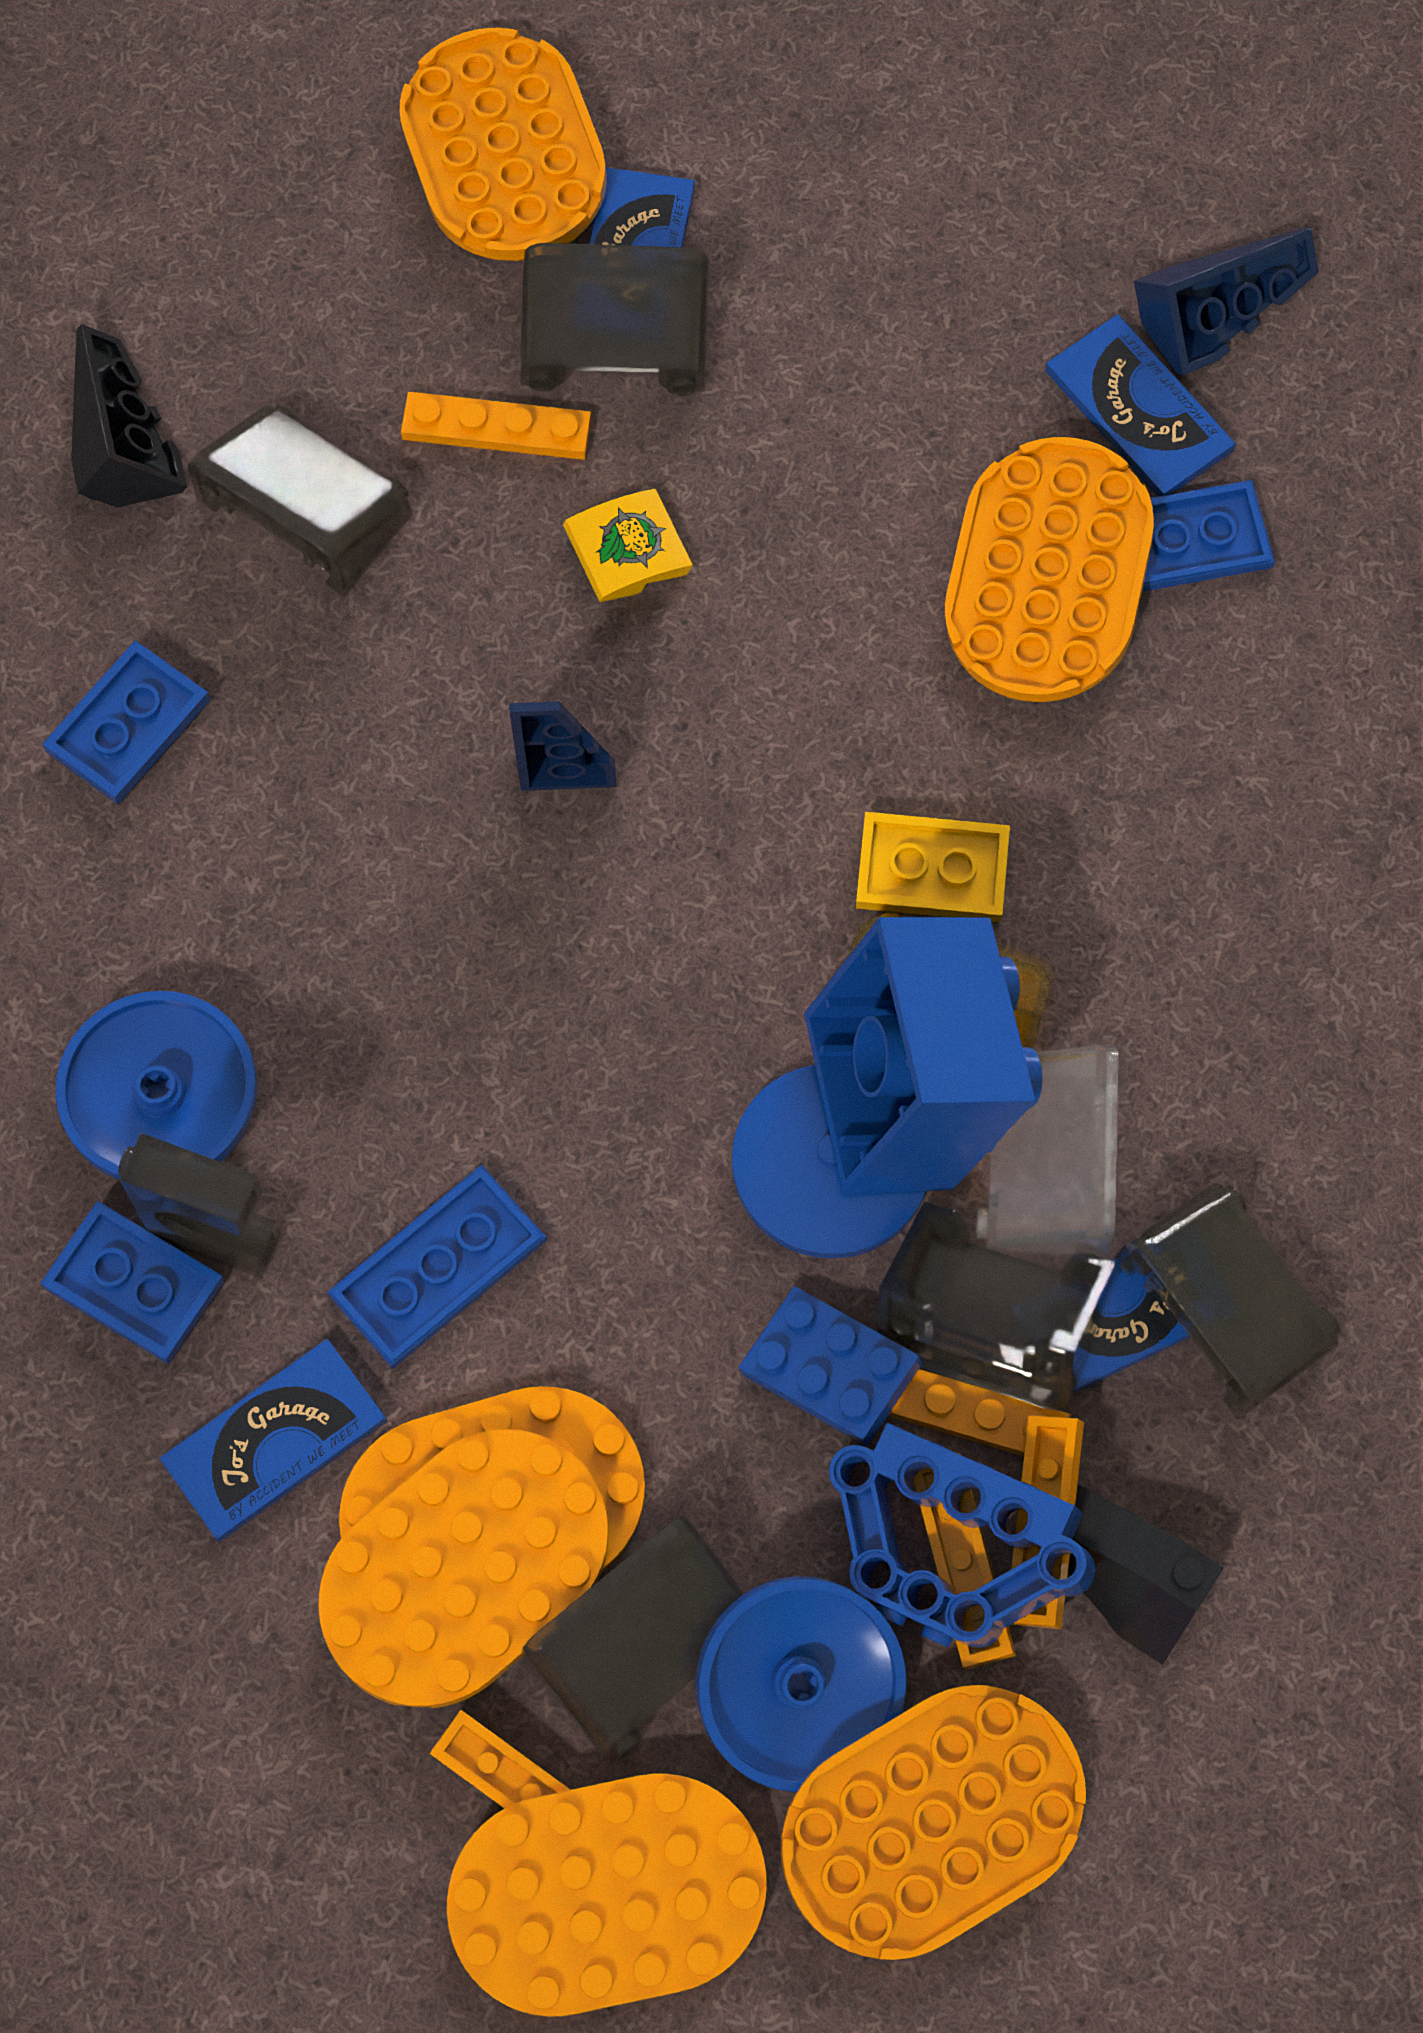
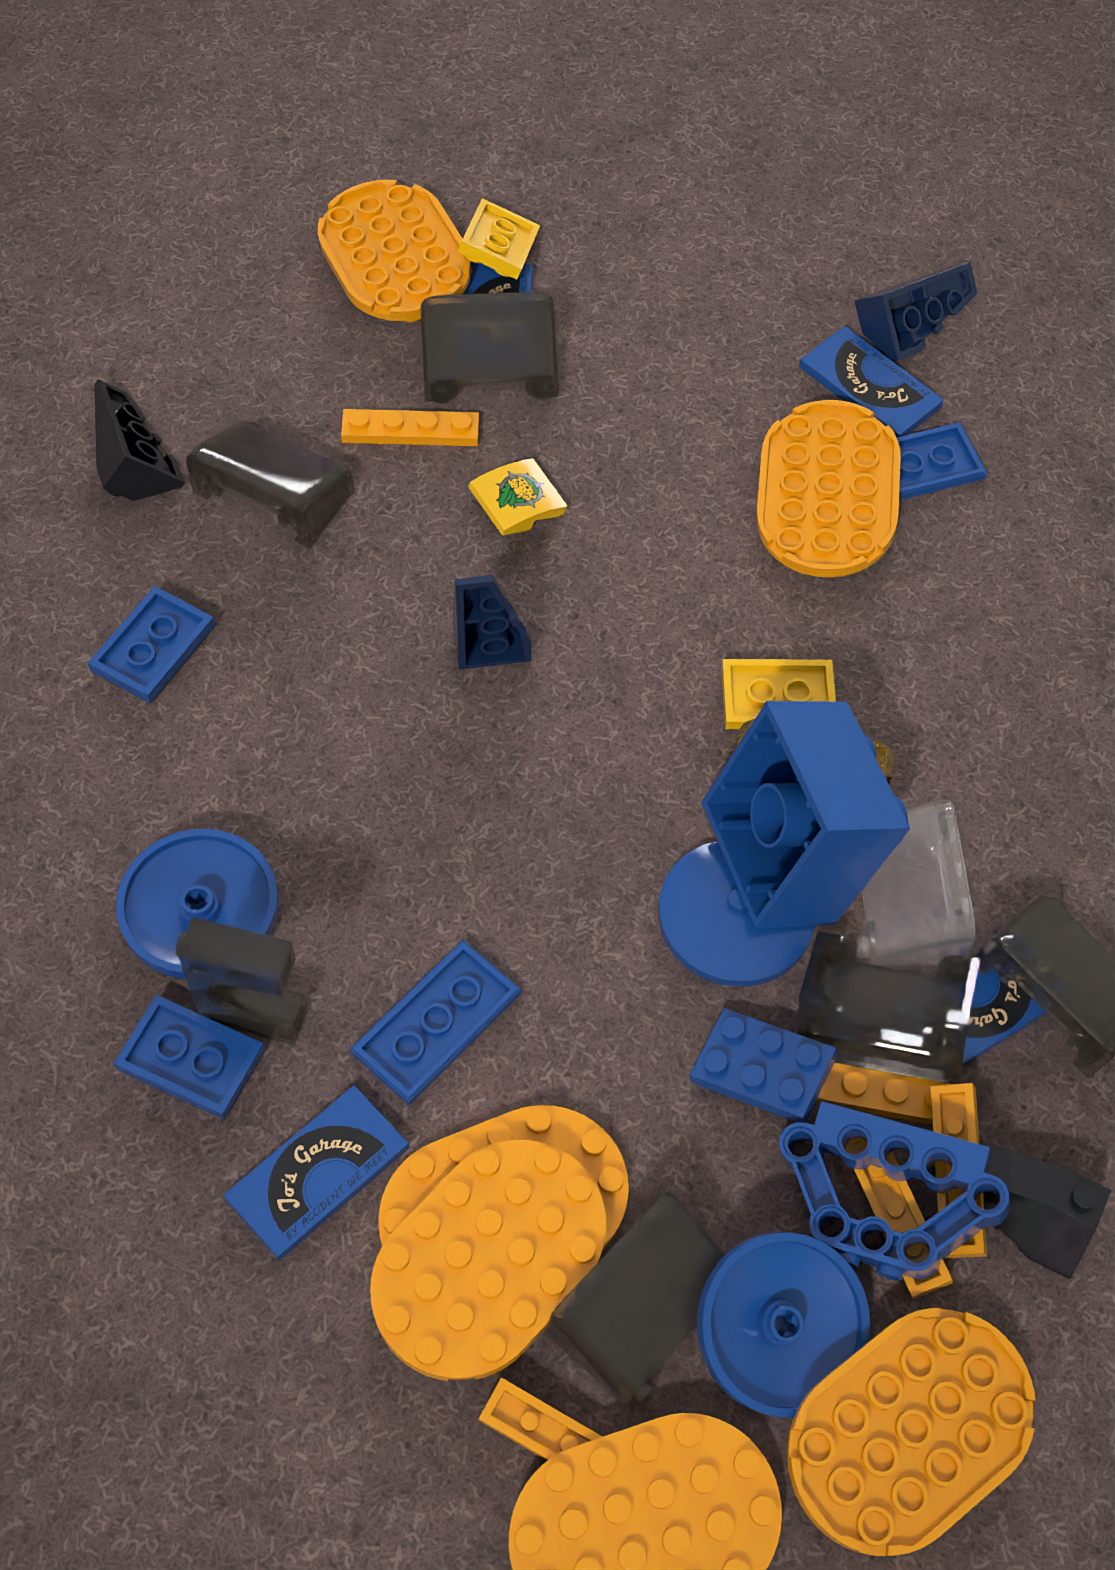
camera: 10 degrees left, 10 degrees down
none -> yellow plate [457,198,540,280]

